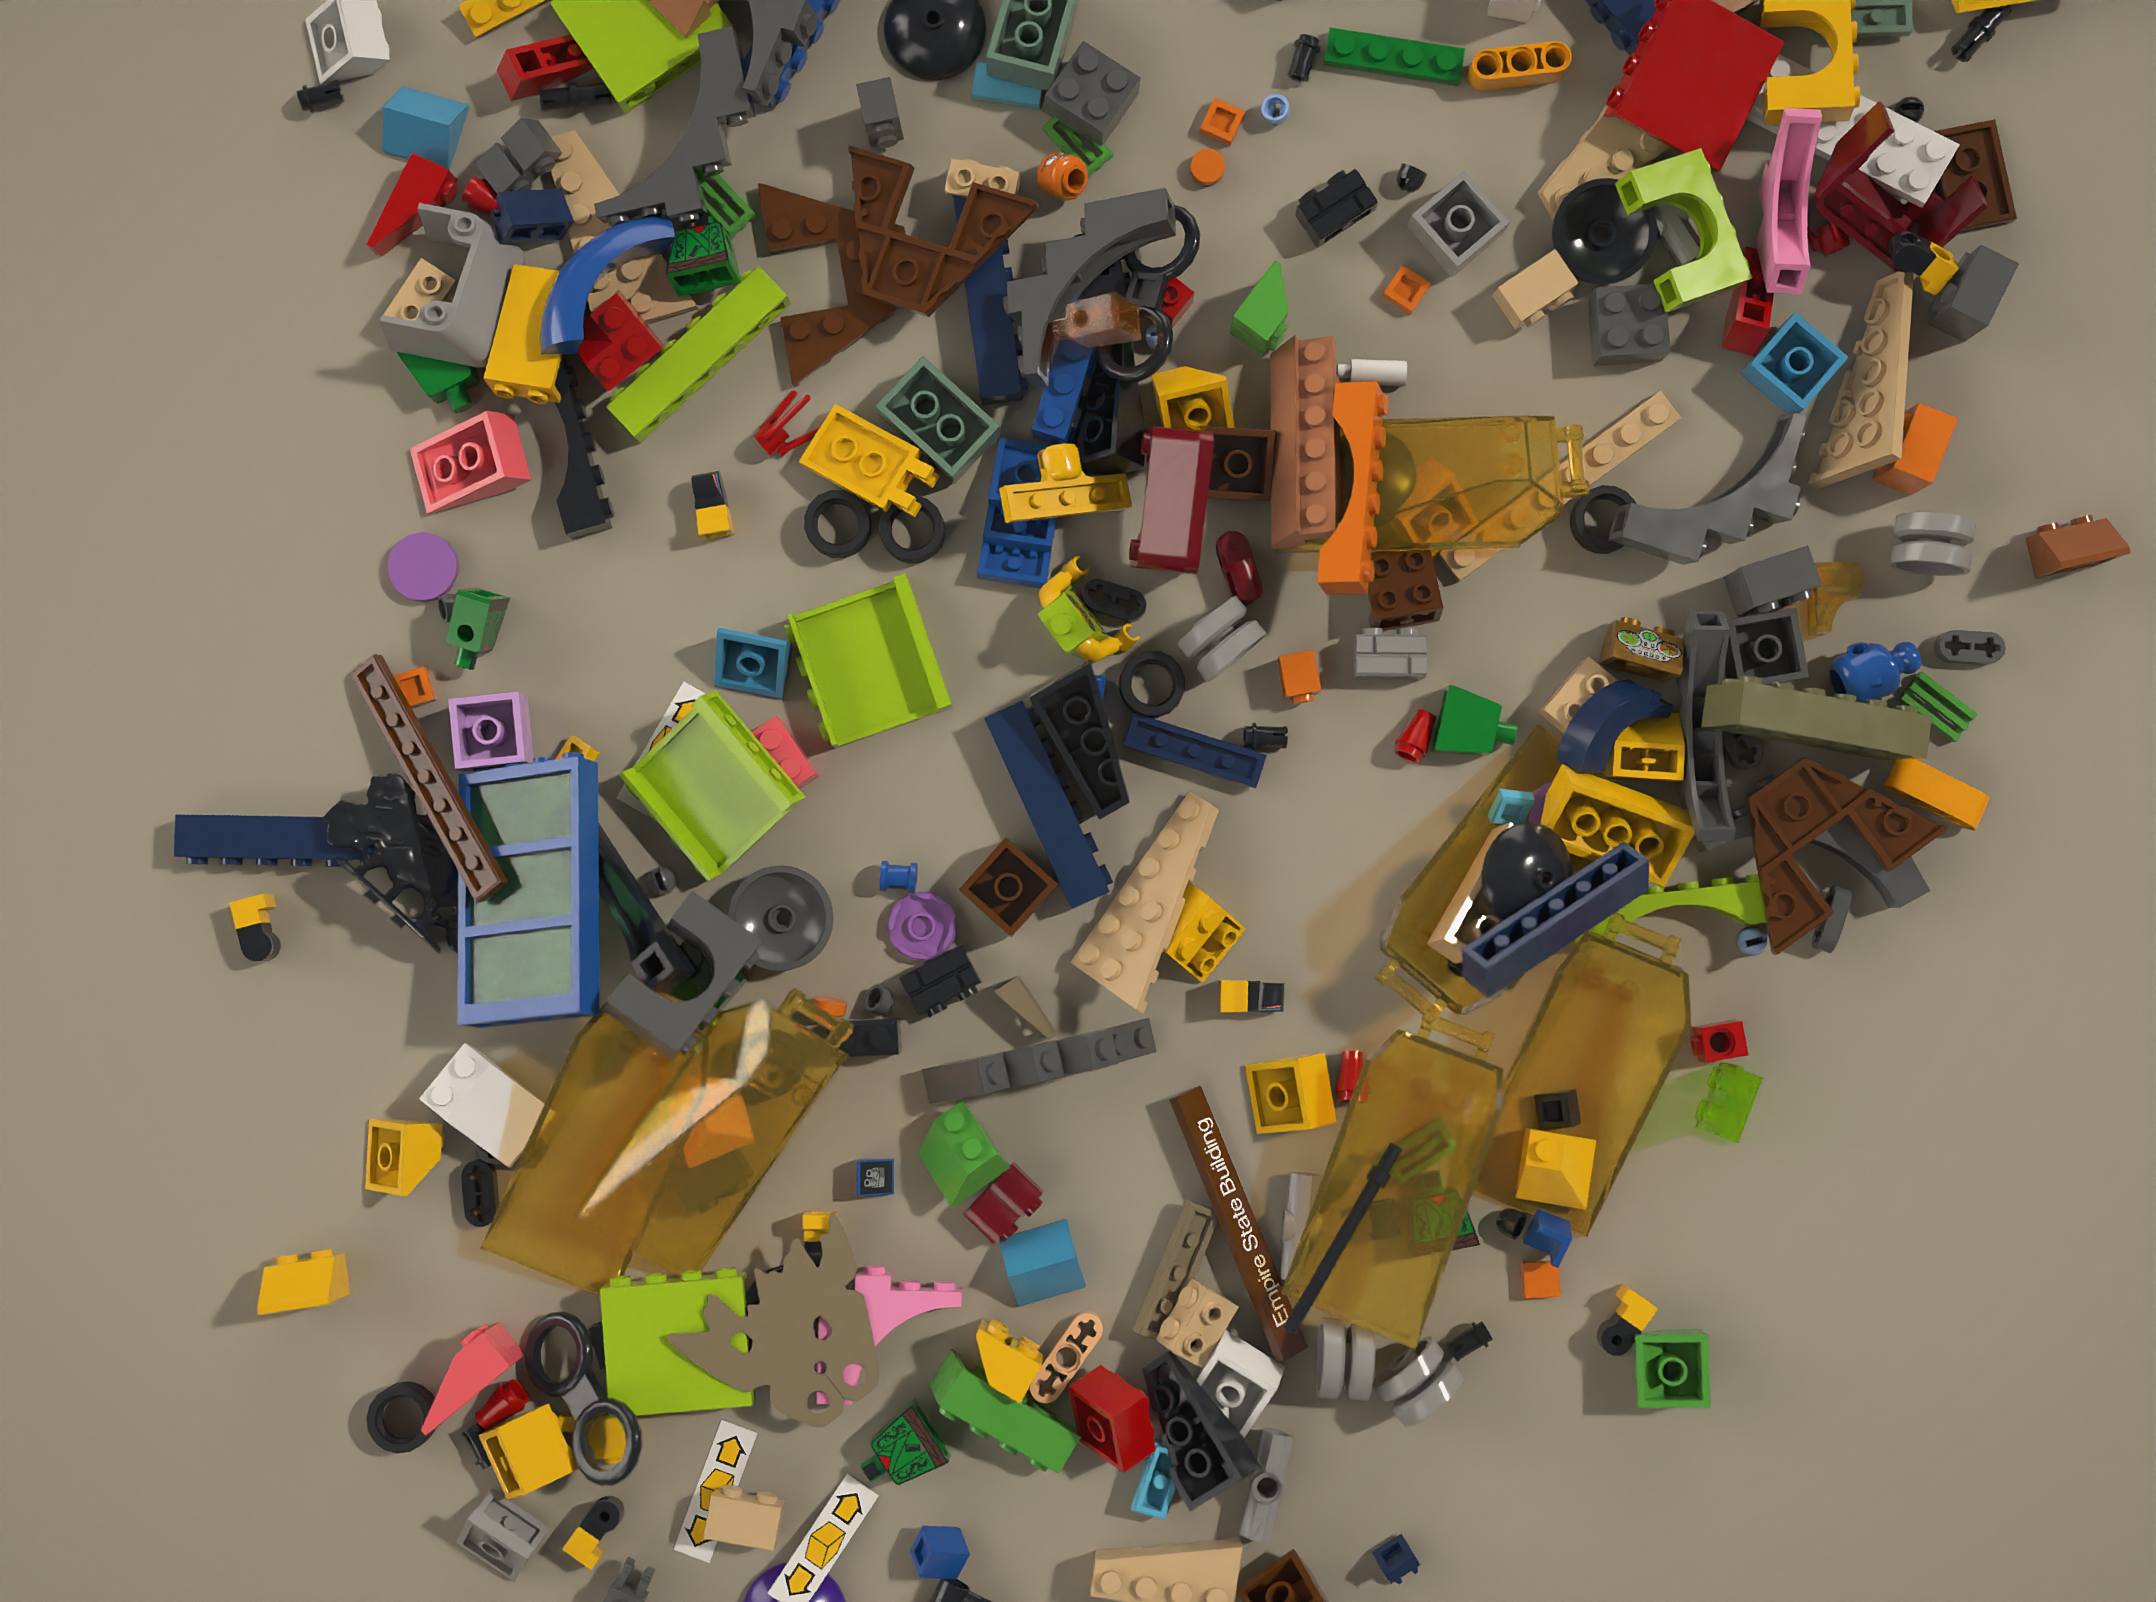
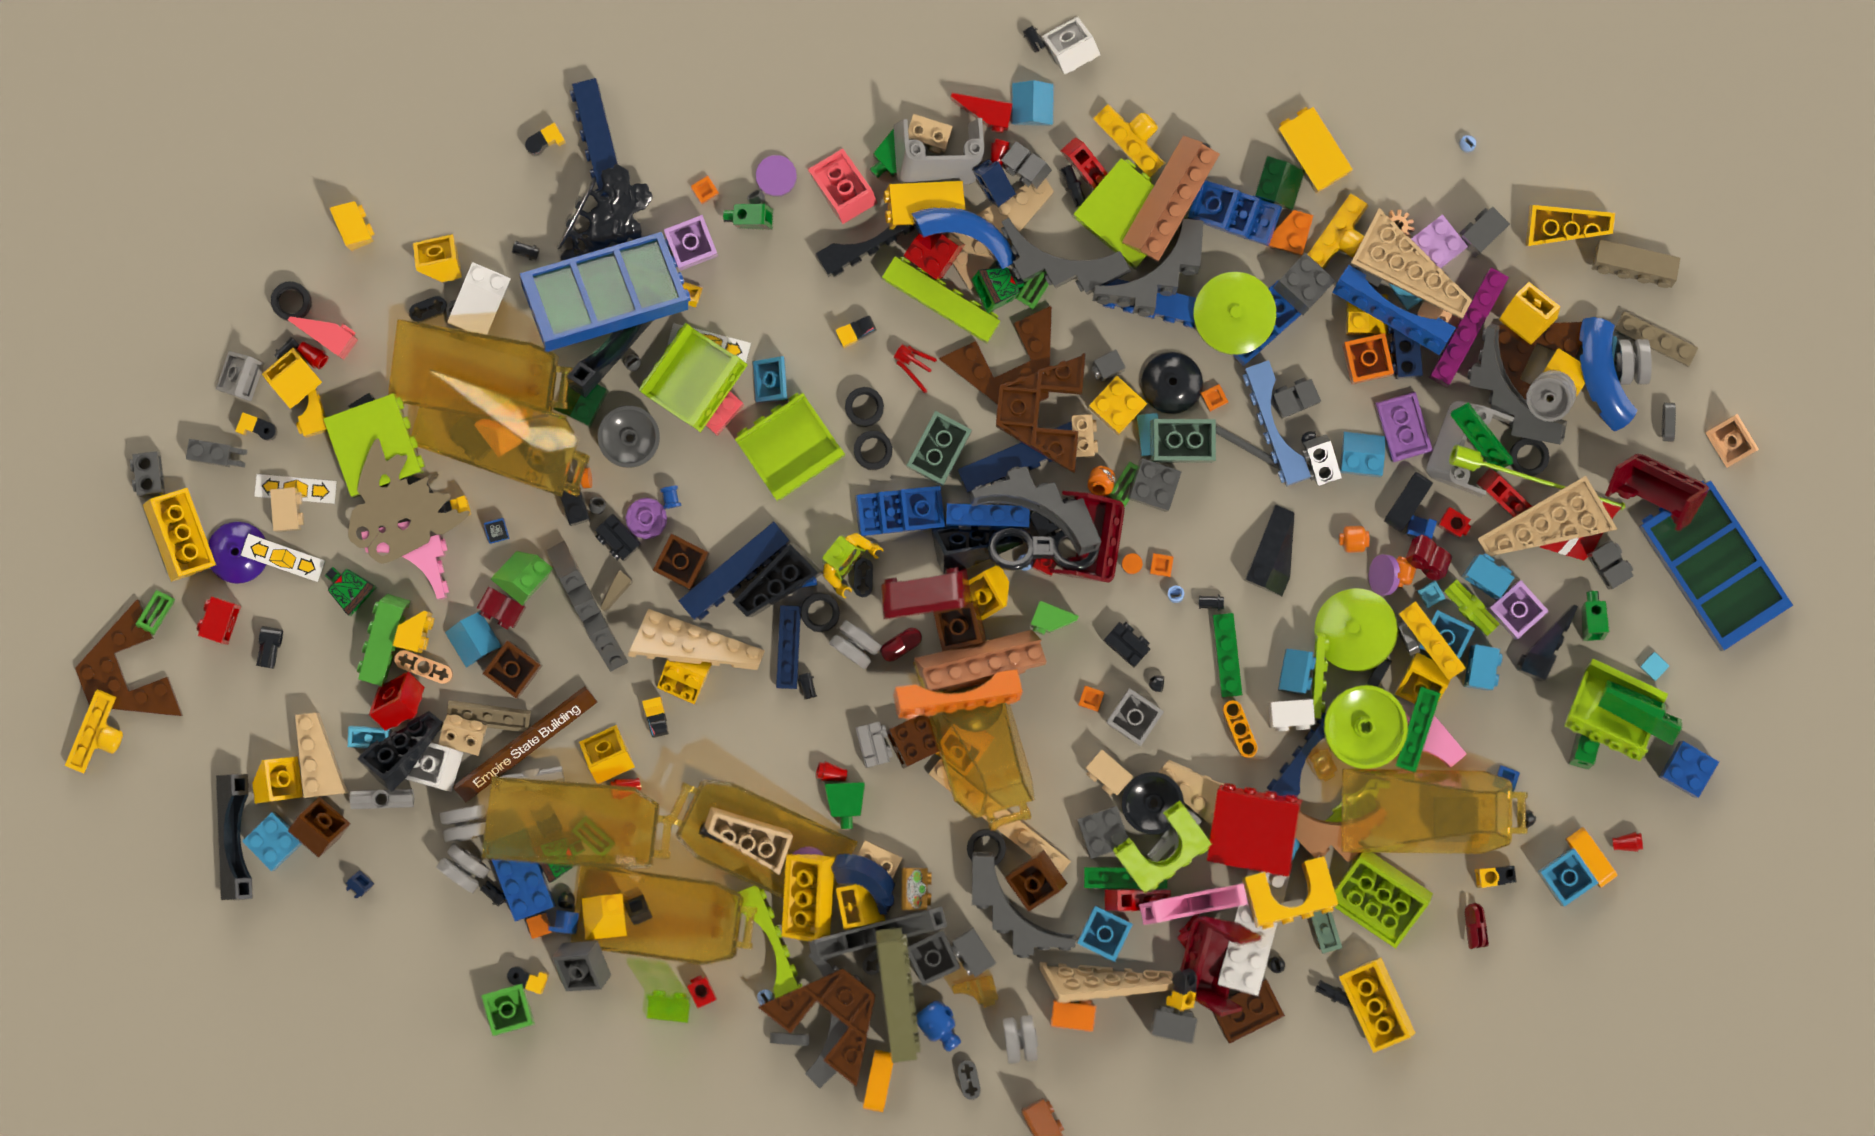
camera: 70 degrees right, 0 degrees up
reddish brown tile [350,654,508,903] -> none
black bar [525,1311,642,1486] -> none
dark grey arch [603,891,761,1061] -> none
yellow tile [799,404,940,518] -> none
blue panel [910,1526,970,1579] -> none
yellow plate [999,443,1132,523] -> none
clear orange torso [1052,292,1142,348] -> none
orange brick [1277,649,1321,704] -> none
black bar [1283,1143,1402,1335] -> none
white cylinder [1337,359,1407,386] -> none
dark blue brick [1462,842,1649,998] -> none
black dish [1481,822,1572,922] -> none
medium azure tile [1488,788,1535,825] -> none
bright green tile [1898,672,1978,742] -> none
none -> reddish brown brick [482,640,543,699]
none -> blue brick [486,829,556,922]
none -> black pin [512,241,540,261]
none -> dark grey slope [552,941,611,991]
none -> reddish brown brick [1005,850,1068,912]
none -> dark red windscreen [1050,491,1125,583]
none -> green plate [1084,867,1168,889]
none -> yellow brick [1088,376,1147,436]

